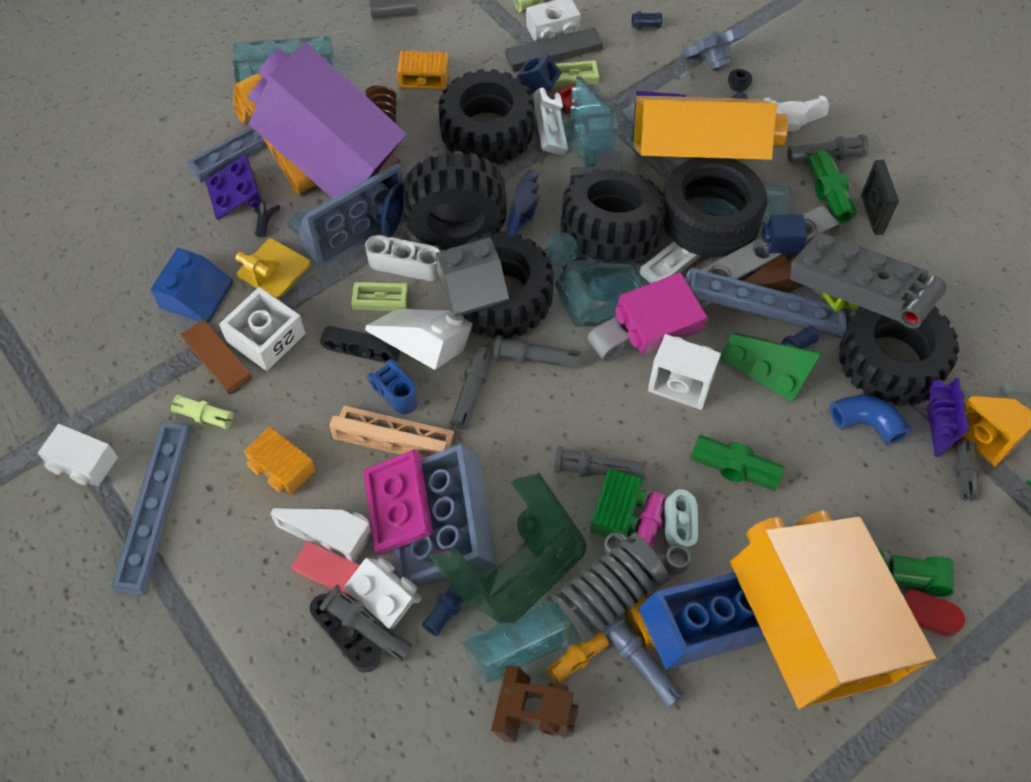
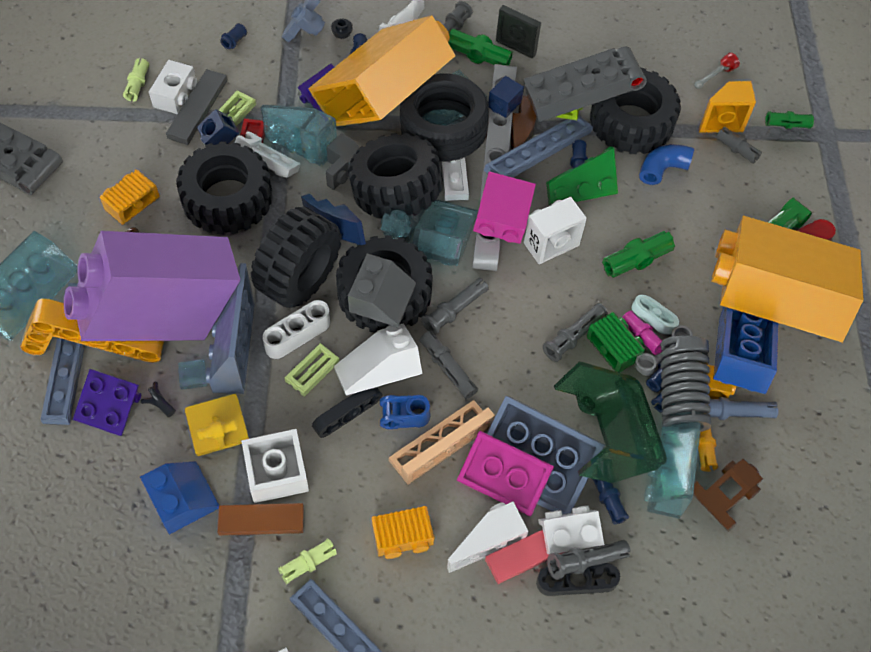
camera: 55 degrees left, 0 degrees up
dark blue dish [377,183,403,238] -> none
dark purple hinge [927,377,969,457] -> none

